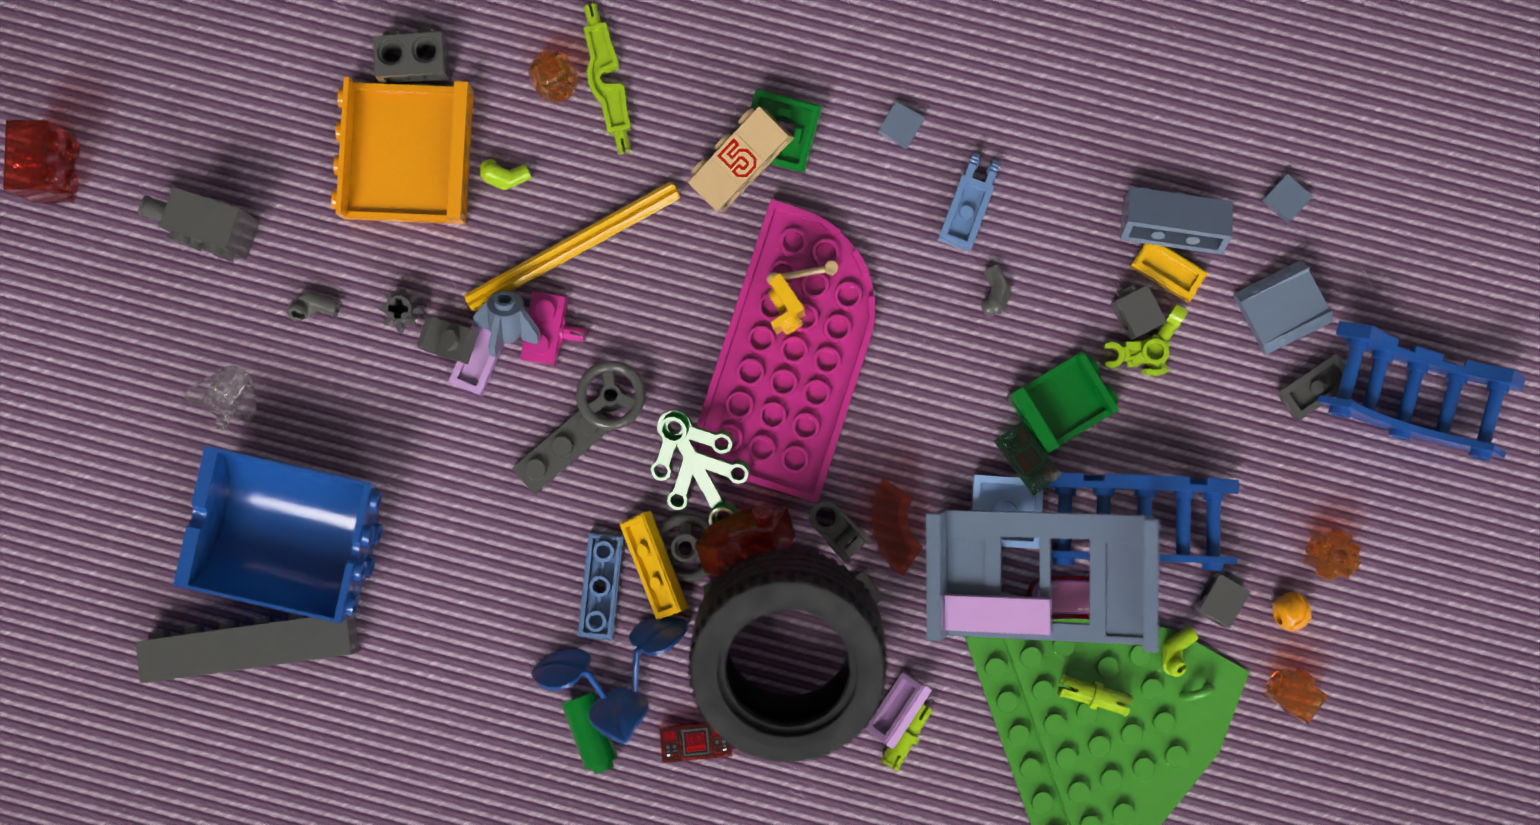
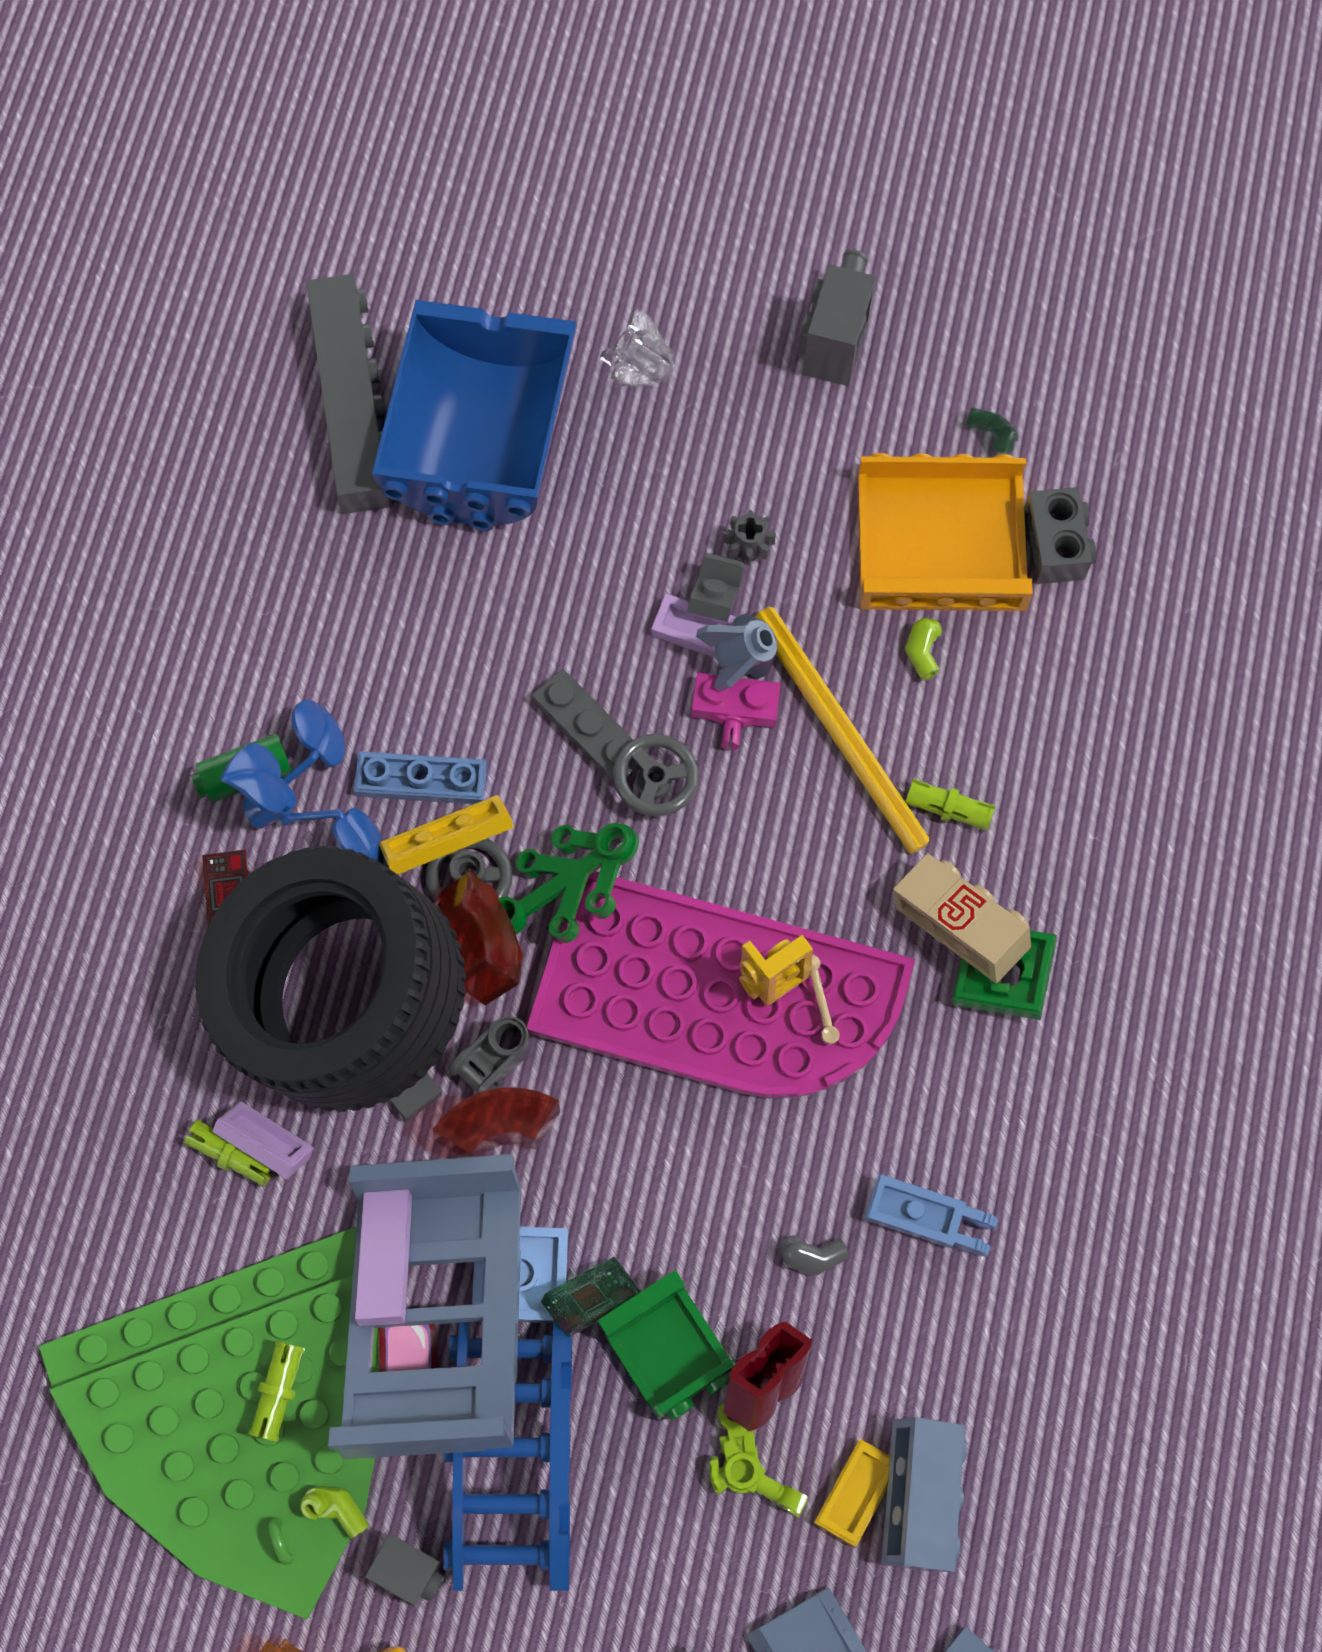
camera: 85 degrees right, 15 degrees down
clear red brick [3,120,80,204] -> none
dark grey arm [287,291,341,322] -> none
clear orange head [528,50,578,103] -> none
lime piece [583,3,632,155] -> none
sand blue tile [878,101,925,149] -> none
dark grey brick [1111,284,1167,341] -> none
none -> dark red brick [723,1321,812,1431]
none -> lime pin [906,778,996,831]
none -> clear green arm [966,407,1019,454]

